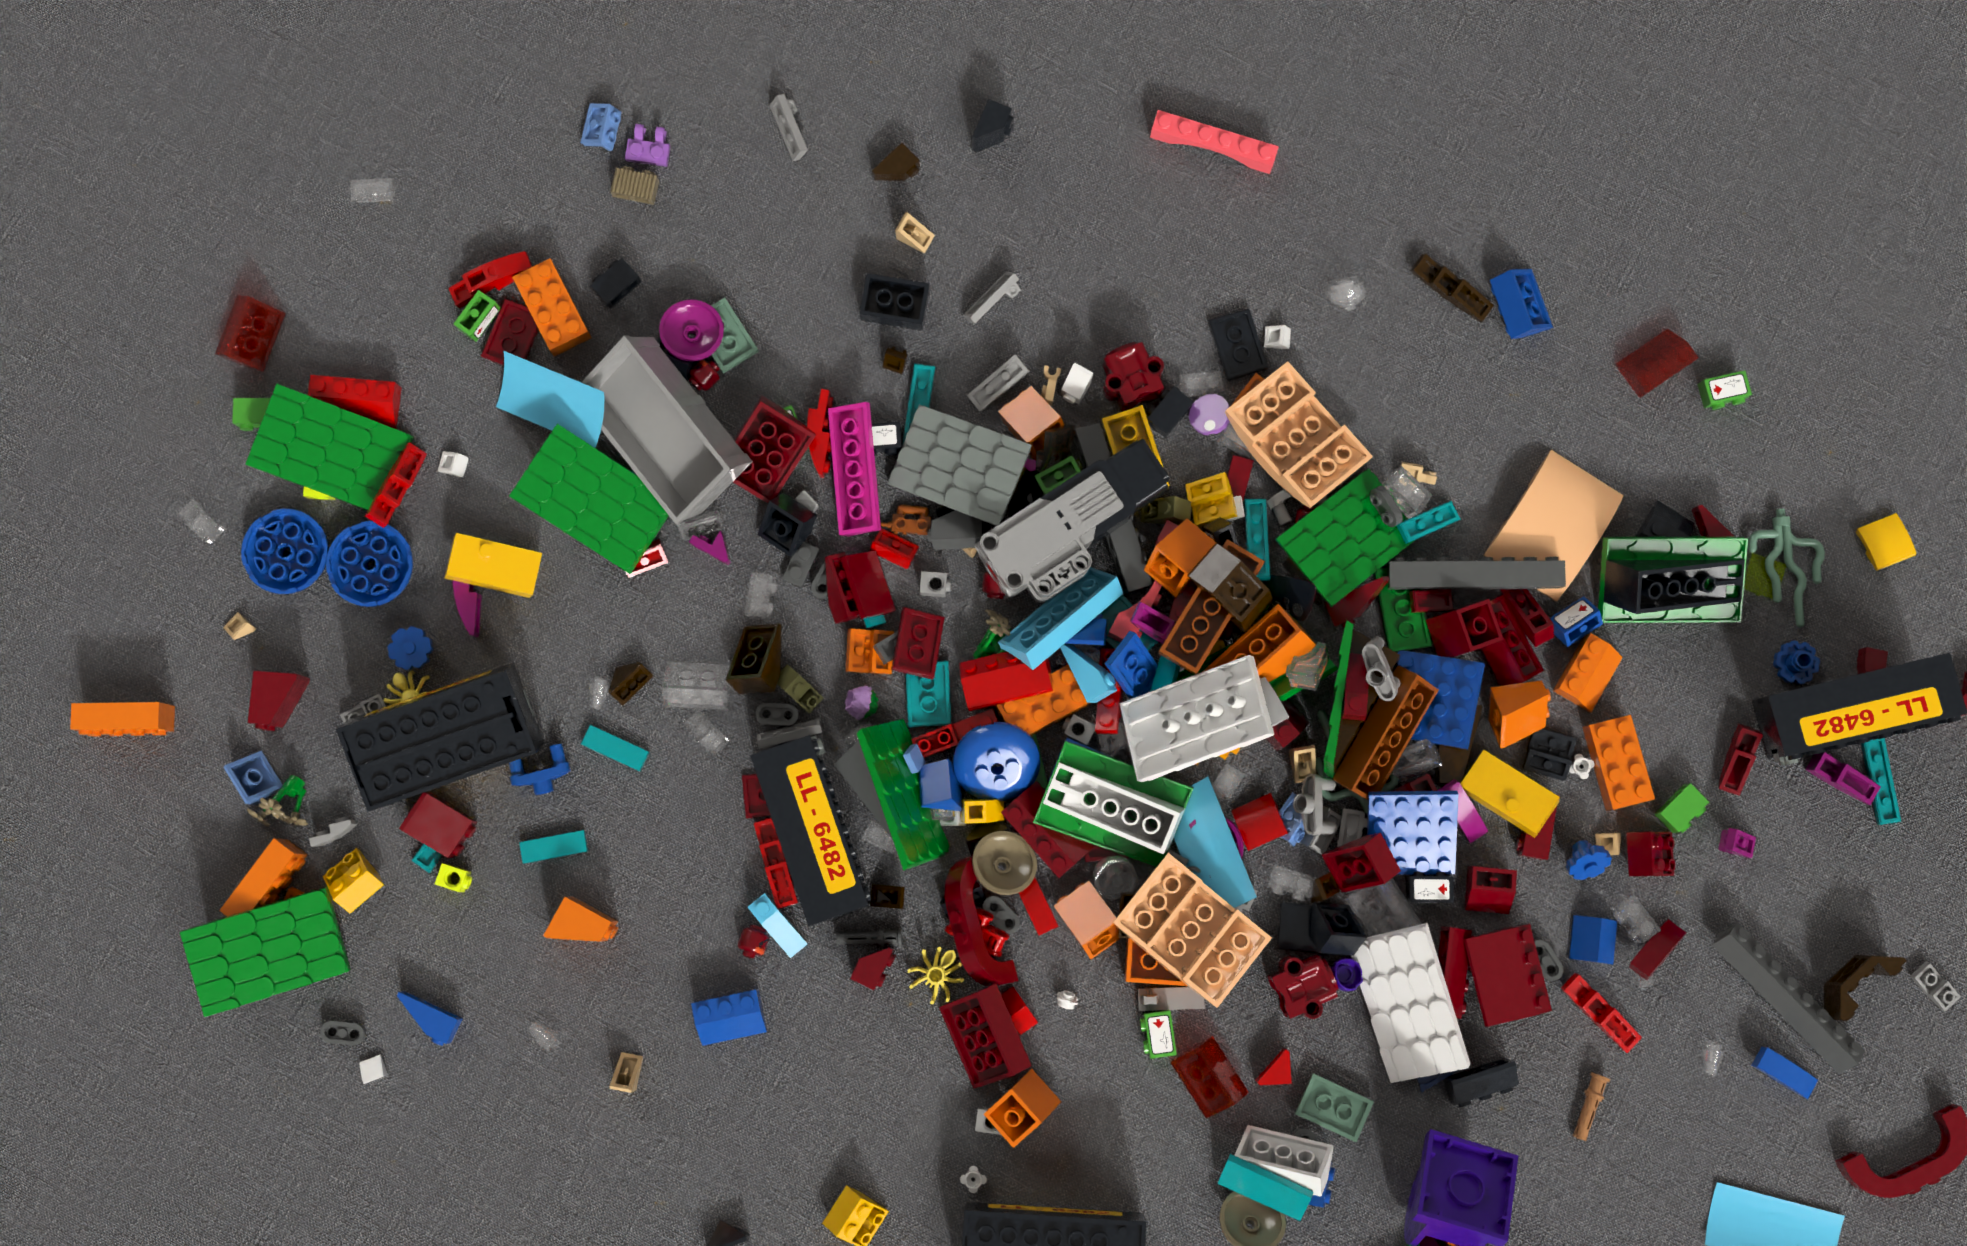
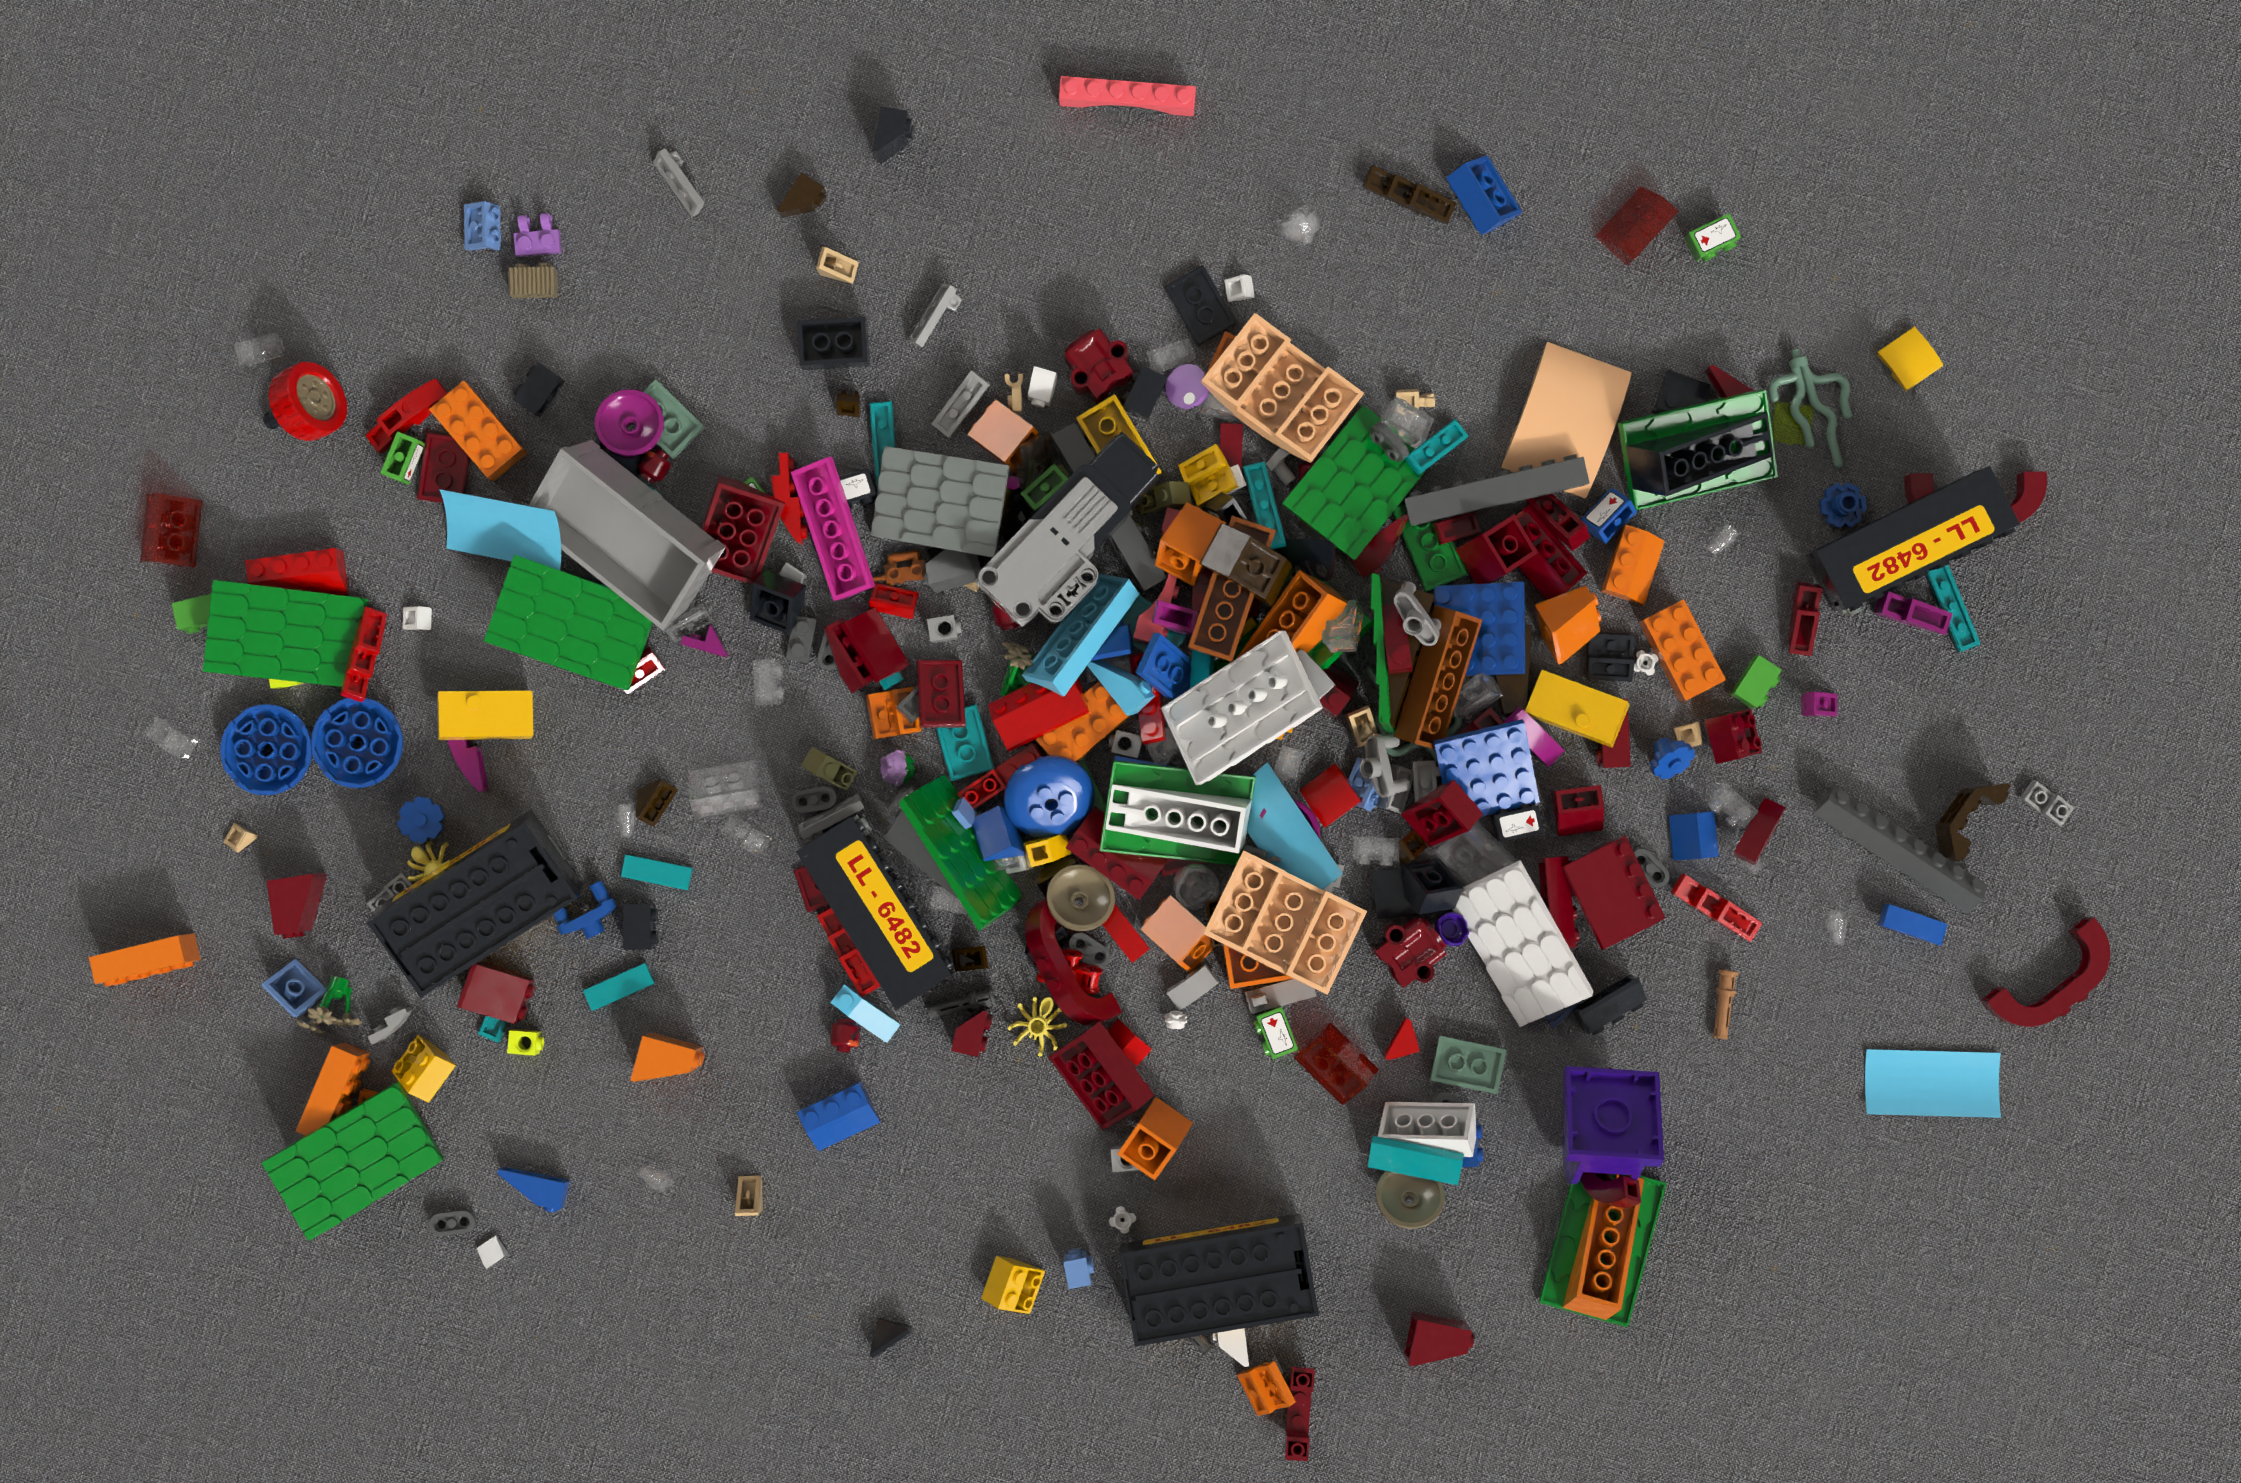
camera: 10 degrees left, 5 degrees up
dark brown slope [725,623,782,694] -> none
none -> red wheel [263,362,347,441]
none -> black brick [623,903,658,950]
none -> medium blue brick [1063,1248,1094,1289]
none -> light grey slope [1166,964,1218,1011]
none -> clear cone [1706,522,1739,556]

